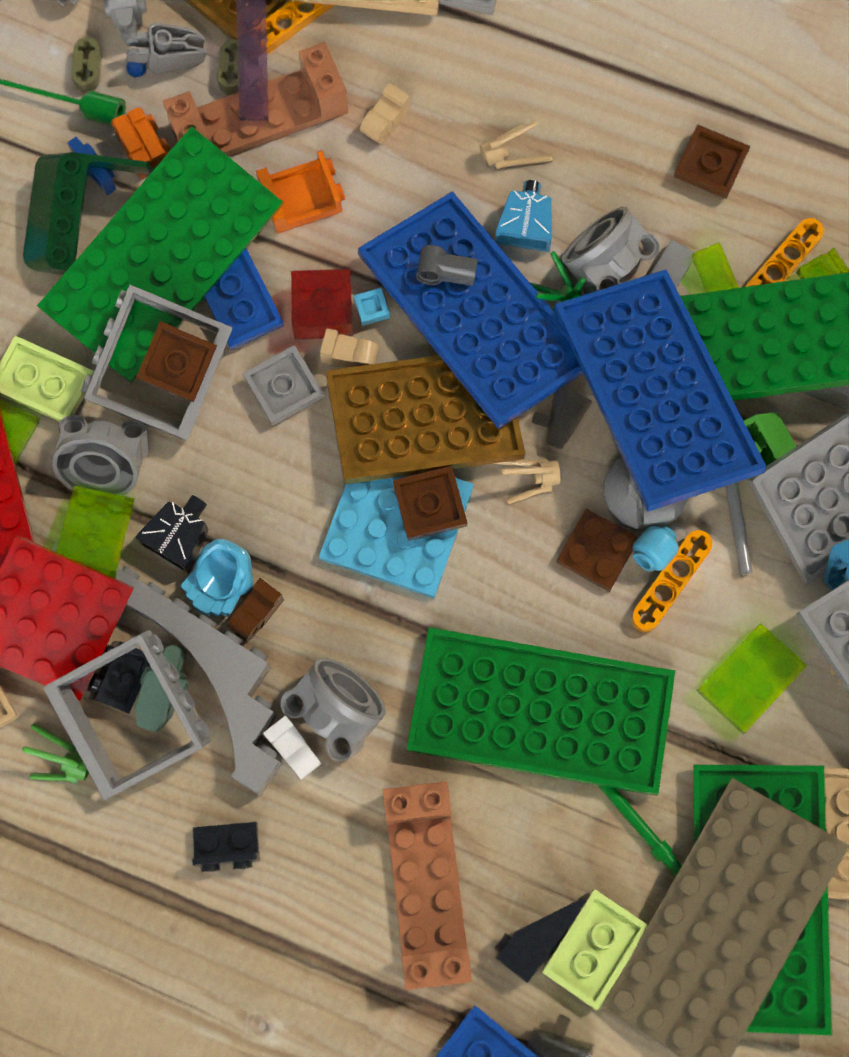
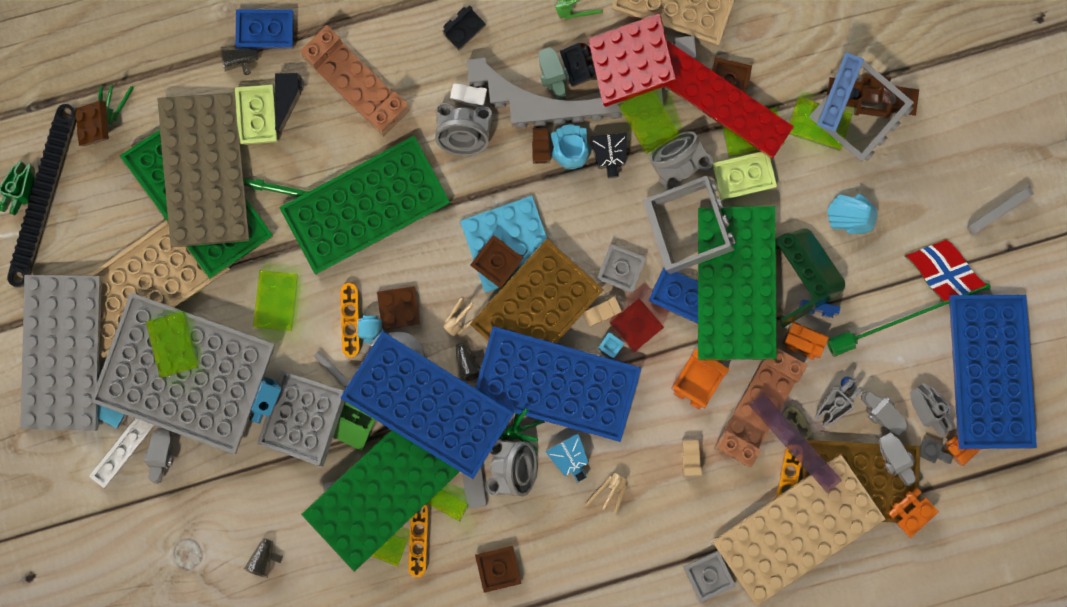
camera: 140 degrees right, 10 degrees up
light grey window [43,630,211,800] -> none
olive beam [72,37,102,92] -> none
reddish brown plate [136,321,217,403] -> none
dark grey piece [416,245,478,286] -> none

